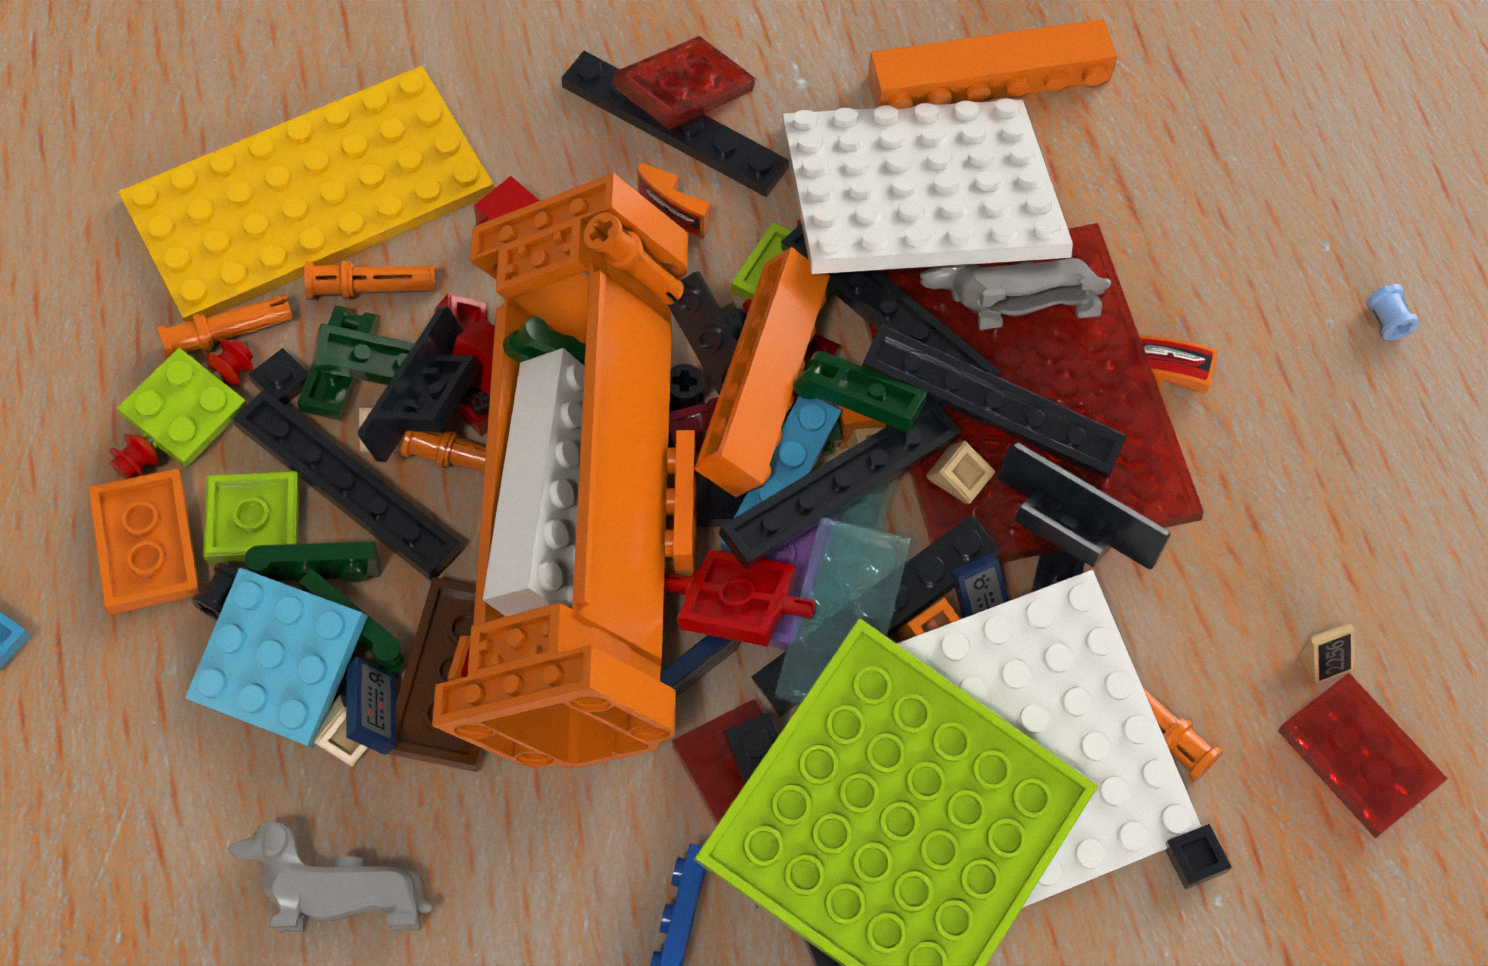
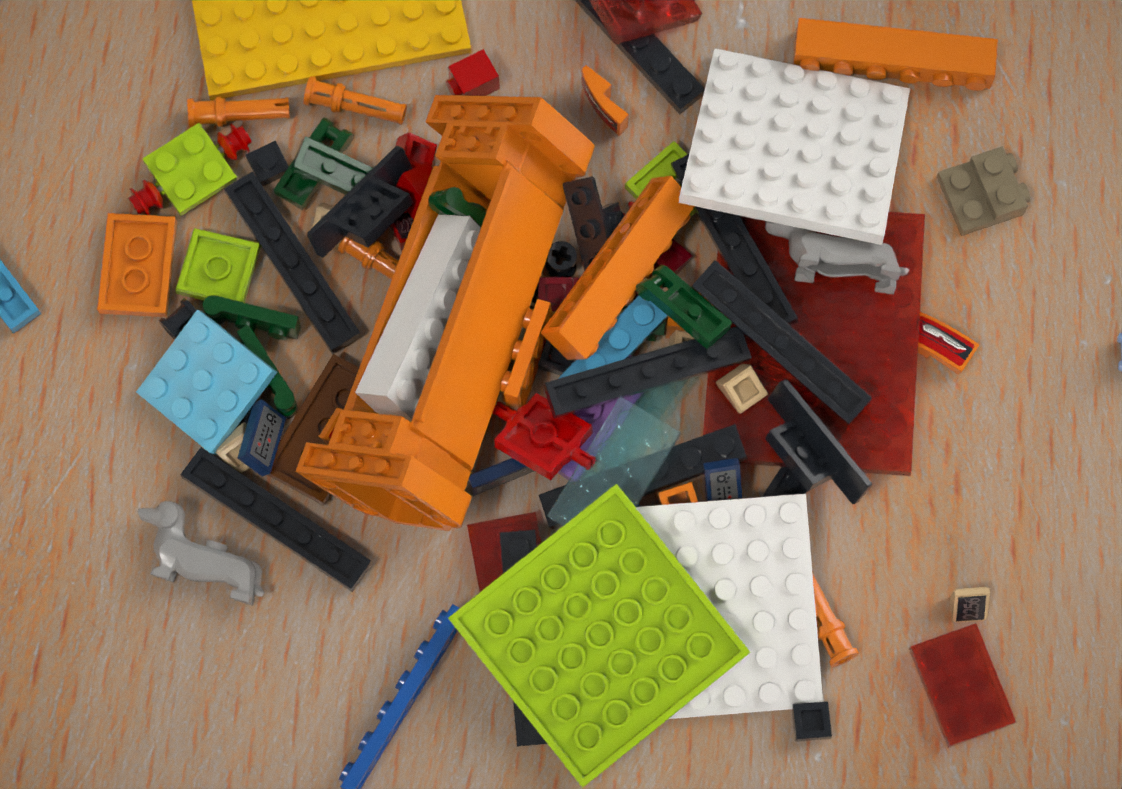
camera: 20 degrees right, 10 degrees up
orange pin [583,212,684,305] -> none
none -> black plate [180,447,372,592]
none -> dark tan plate [936,146,1030,236]

